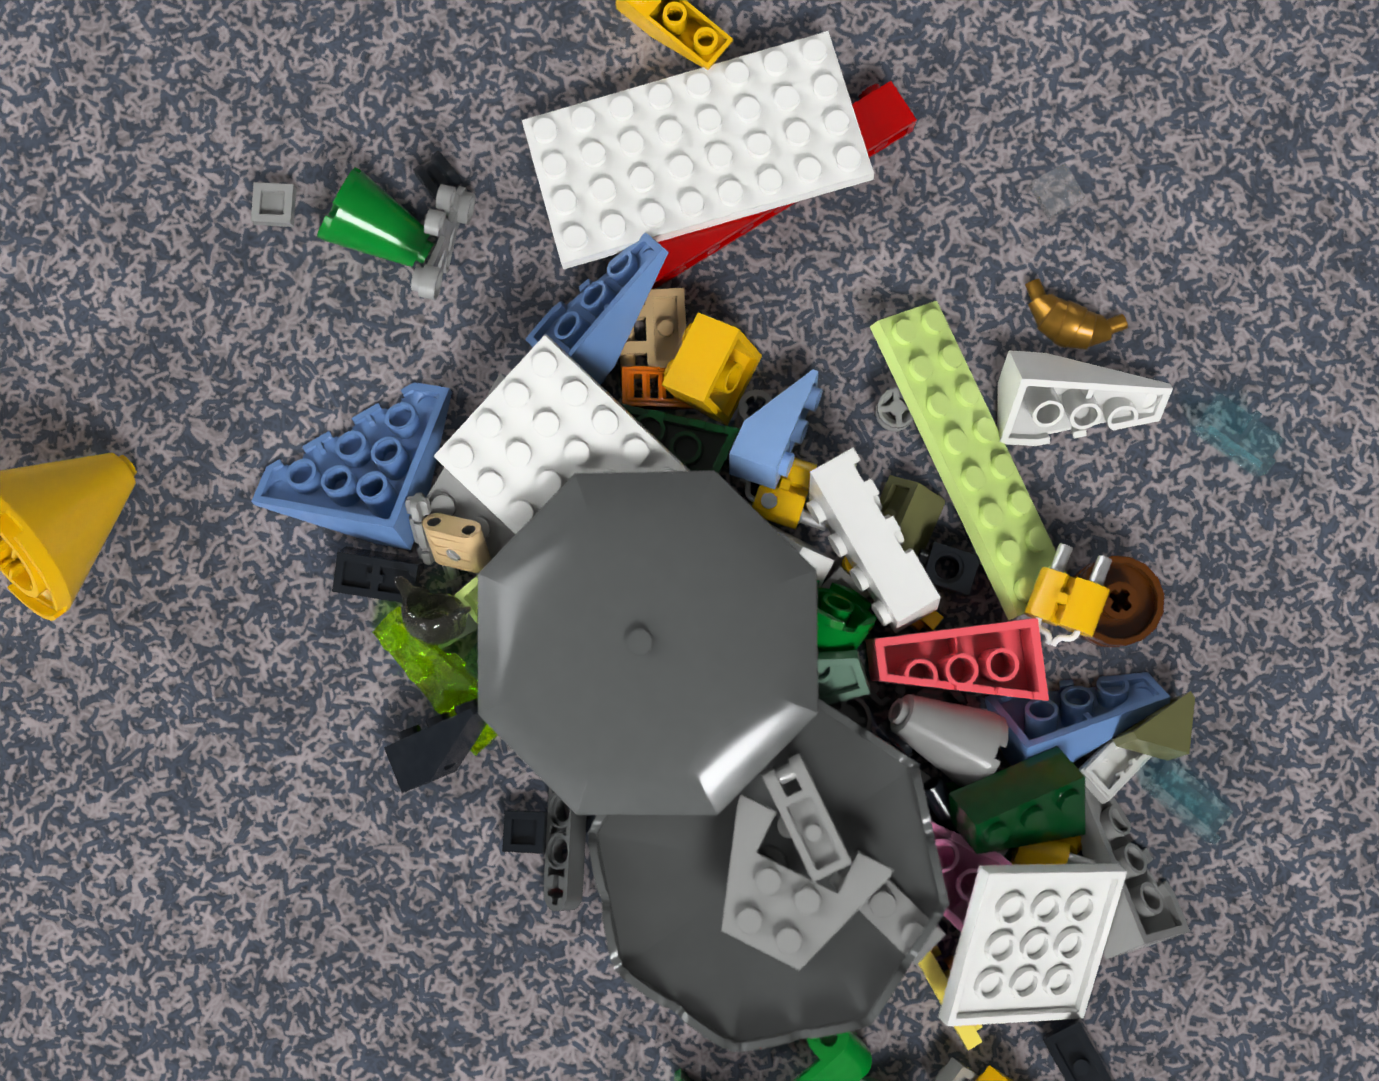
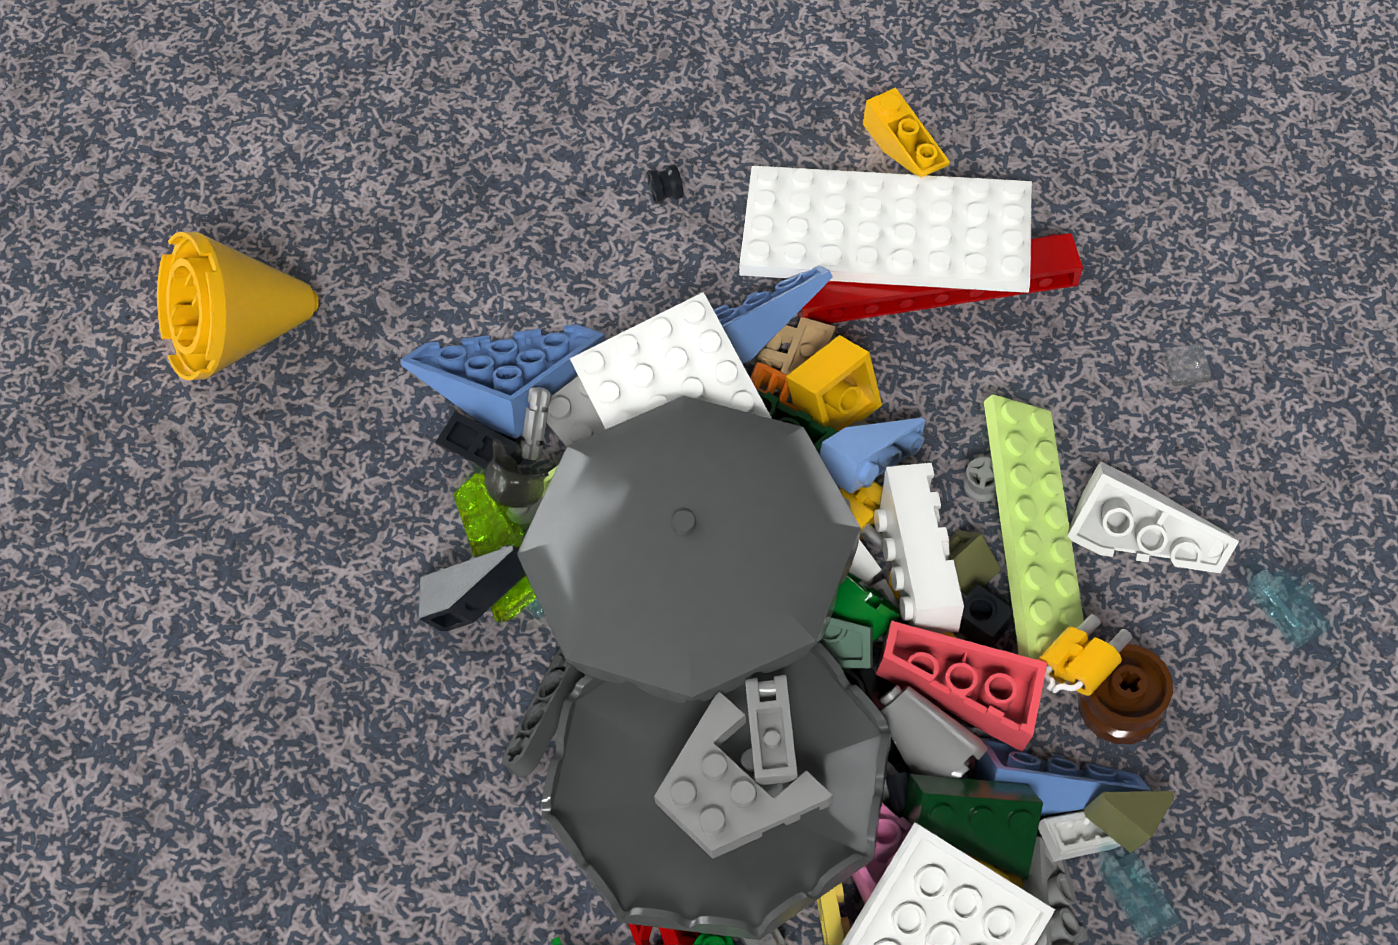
camera: 20 degrees right, 25 degrees down
light grey plate [251,182,297,227] -> none
green cone [316,167,434,267] -> none
light grey plant [411,184,476,300] -> none
tan piece [422,513,492,580] -> none
black plate [502,810,547,854] -> none
light grey plate [829,849,945,965] -> none
pearl gold piece [1025,278,1128,350] -> none

